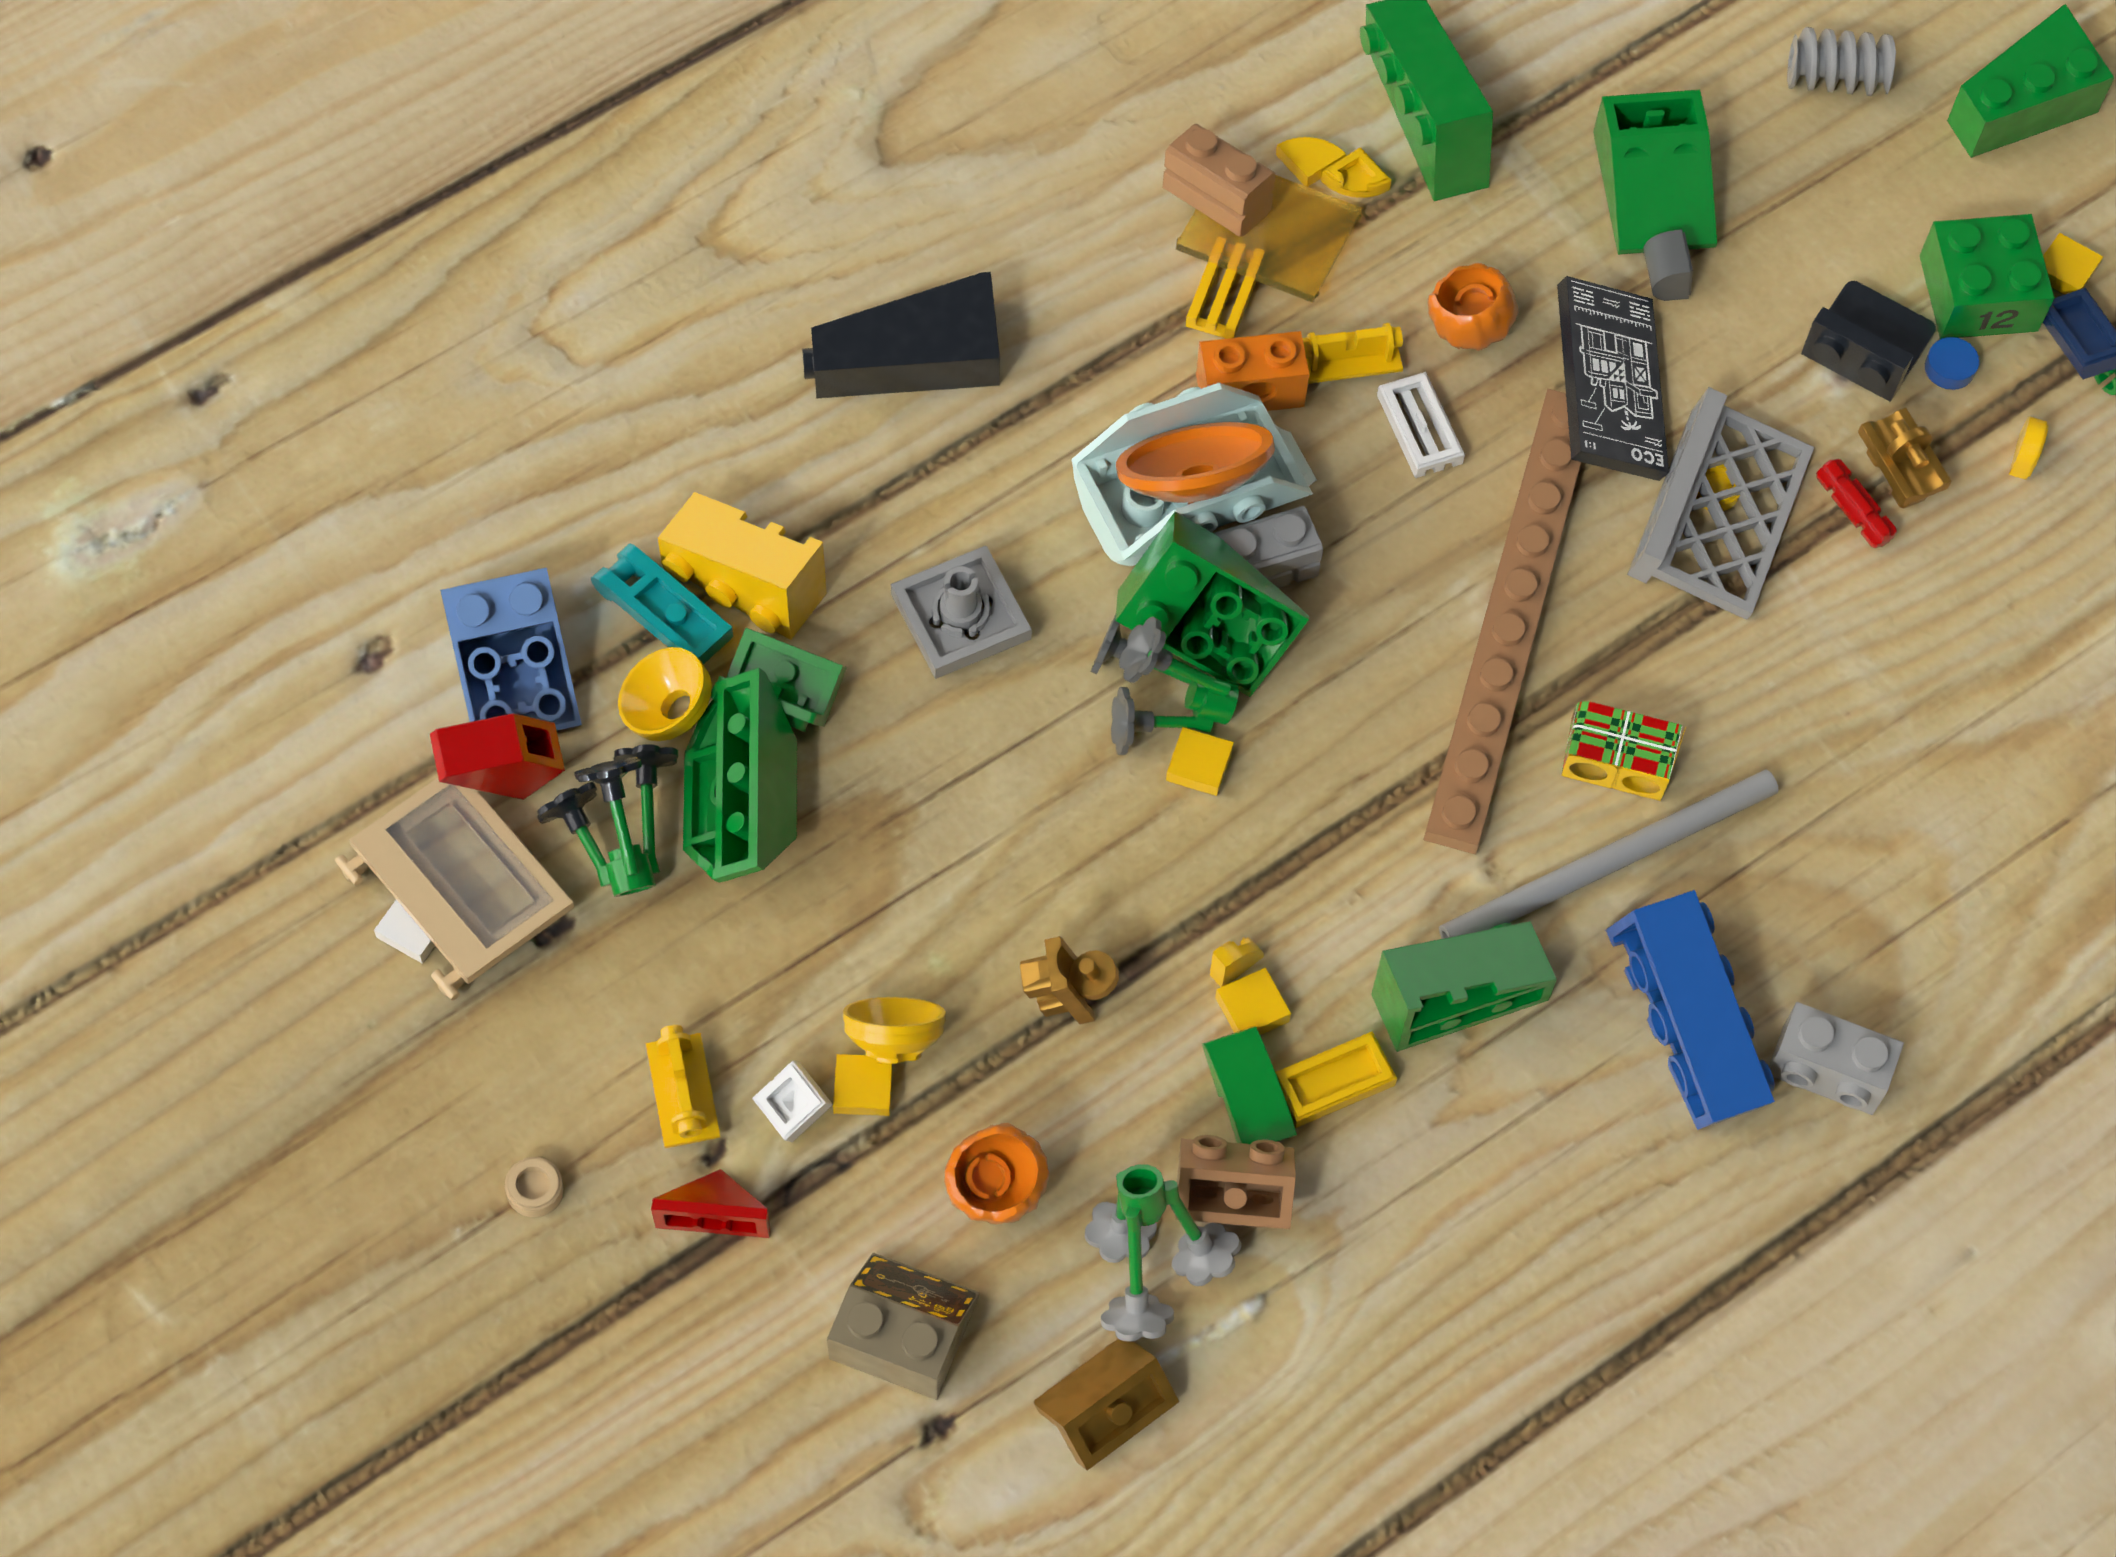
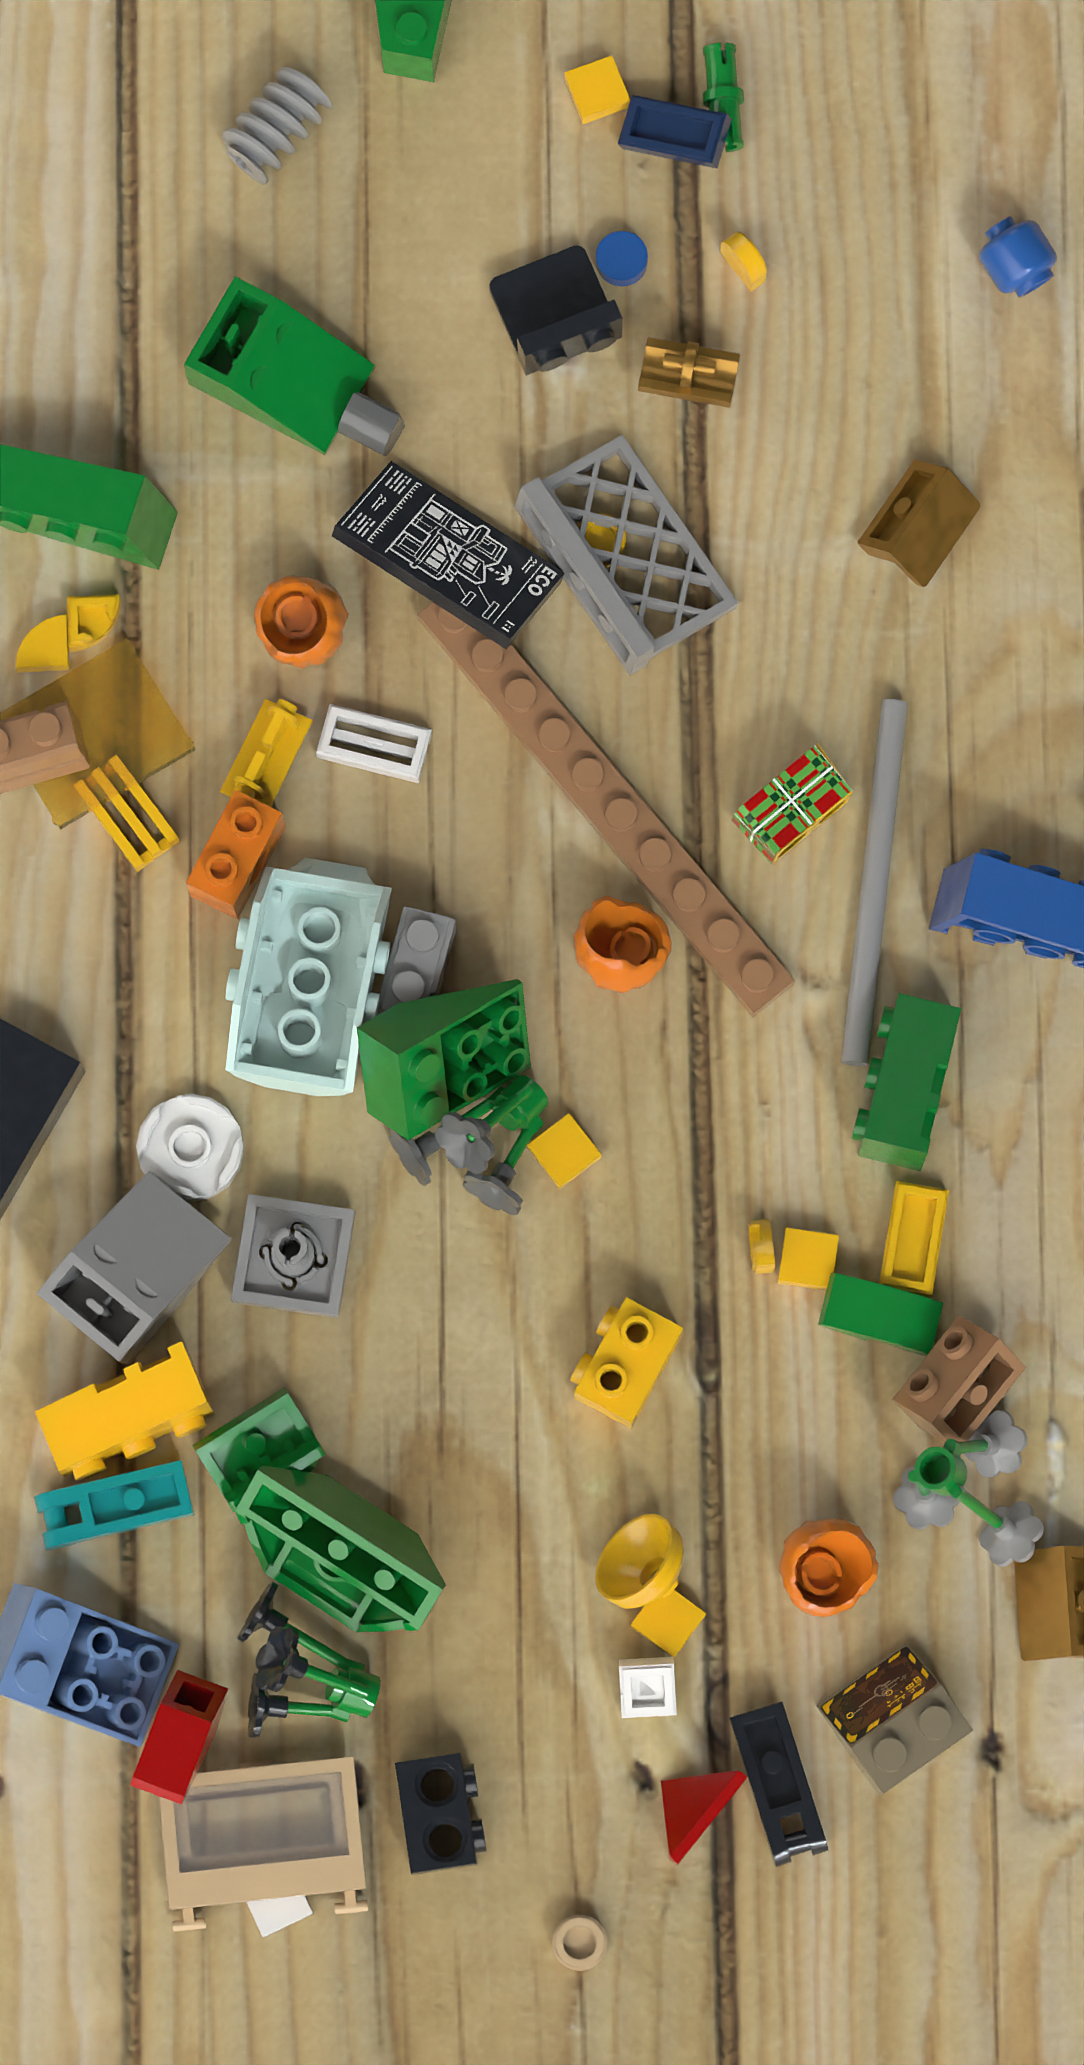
camera: 50 degrees left, 15 degrees up
yellow piece [618,647,712,742] -> none
yellow hinge [645,1025,721,1148] -> none
pearl gold hips [1020,936,1119,1024] -> none
orange dish [1116,422,1275,504] -> none
red axle [1816,459,1897,548] -> none
green brick [1919,214,2054,339] -> none
none -> light grey slope [36,1171,232,1365]
none -> white tile [136,1093,245,1202]
none -> black brick [395,1753,487,1875]
none -> yellow brick [570,1297,683,1429]
none -> orange hair [573,895,672,993]
none -> black plate [729,1701,829,1867]
none -> pearl gold panel [857,459,980,587]

